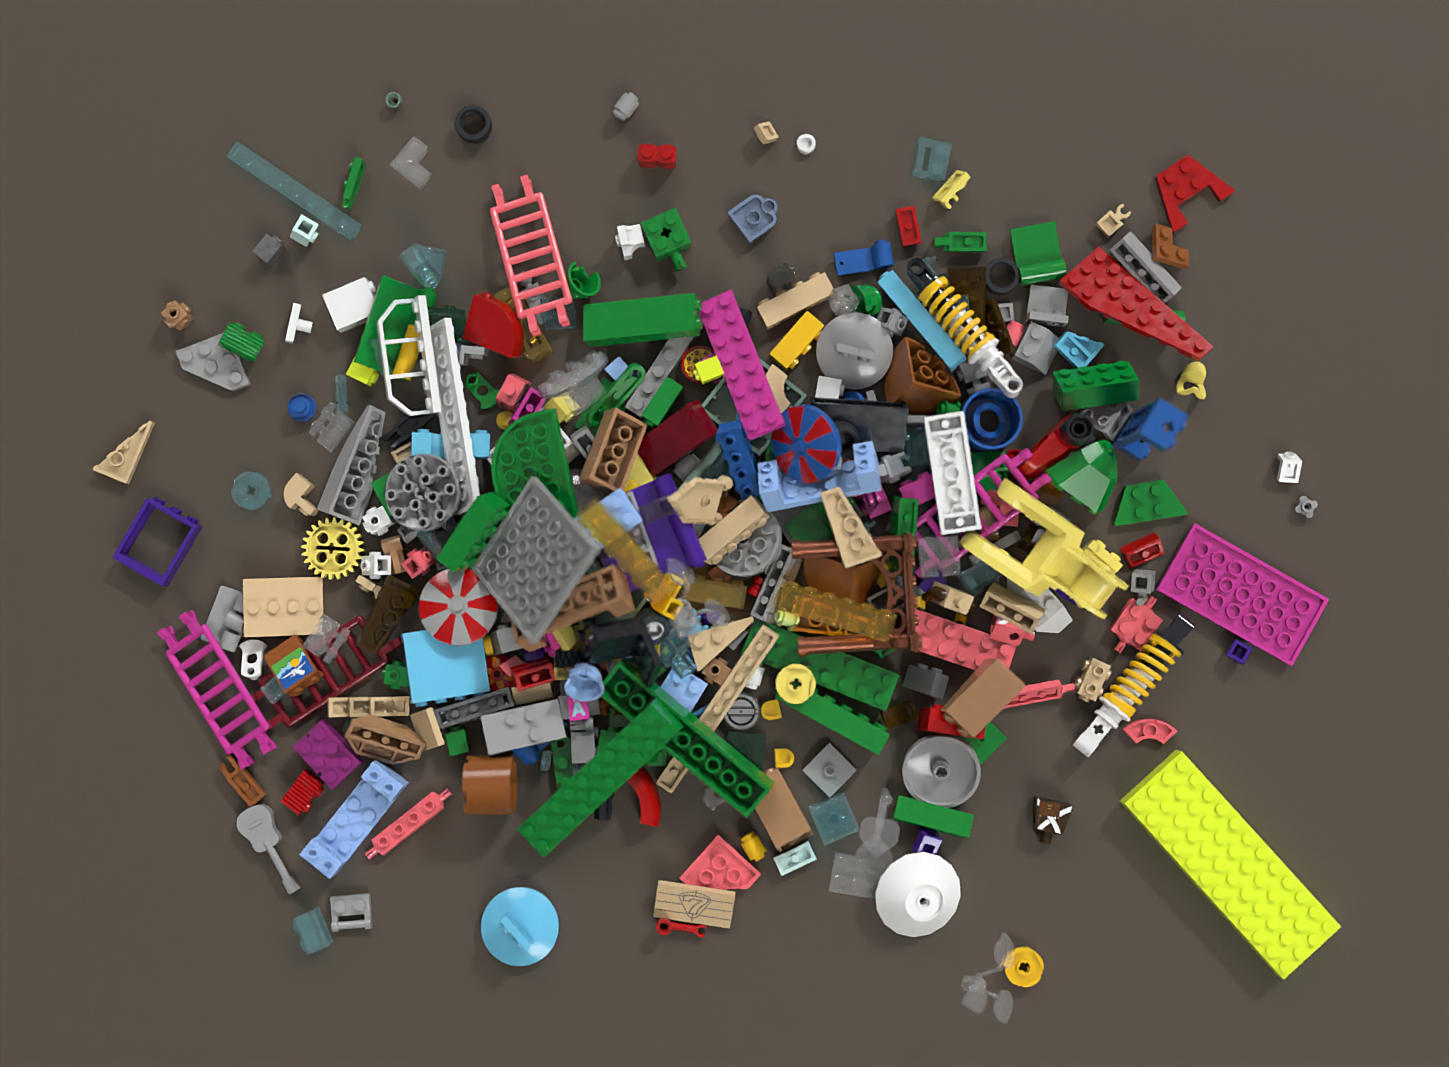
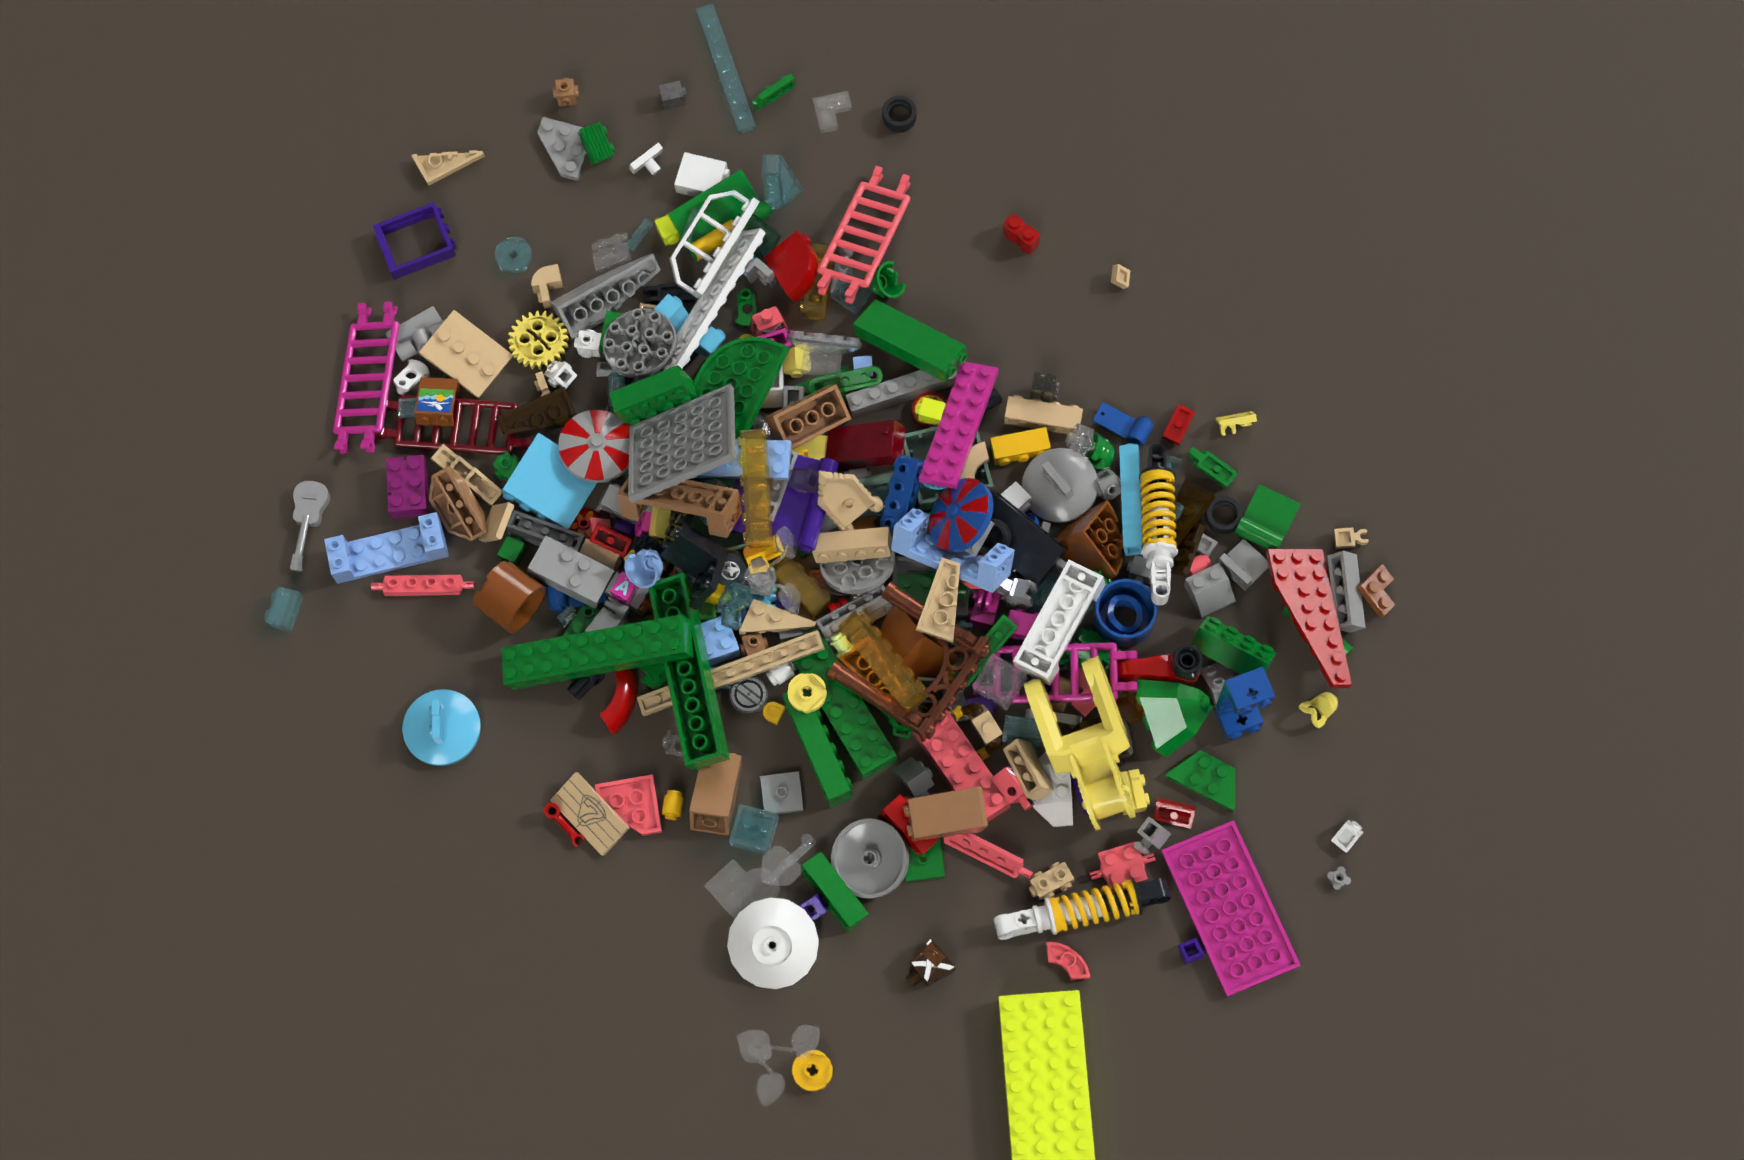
camera: 40 degrees right, 15 degrees down
dark orange hinge [218,755,267,807] -> none
red brick [280,769,325,816] -> none
blue plate [287,393,317,422] -> none
light aqua brick [290,214,319,247] -> none
clear plate [303,614,350,664] -> none
light grey plate [330,893,373,932] -> none
medium nougat piece [381,535,406,575] -> none
sand green hinge [386,92,402,108] -> none
coral brick [401,546,436,579] -> none
yellow tile [483,634,494,655] -> none
light grey brick [612,92,639,122] -> none
white brick [615,224,645,261] -> none
green brick [641,207,692,272] -> none
green brick [642,377,684,430] -> none
sand blue plate [727,194,778,244] -> none
clear green tile [727,730,766,771] -> none
light aqua plate [773,841,816,876] -> none
yellow tile [774,748,794,768] -> none
white tile [797,134,816,154] -> none
dark brown bracket [880,701,918,730] -> none
clear light blue plate [911,137,952,182] -> none
medium azure wing [1053,331,1105,369] -> none
red wing [1155,155,1235,234] -> none

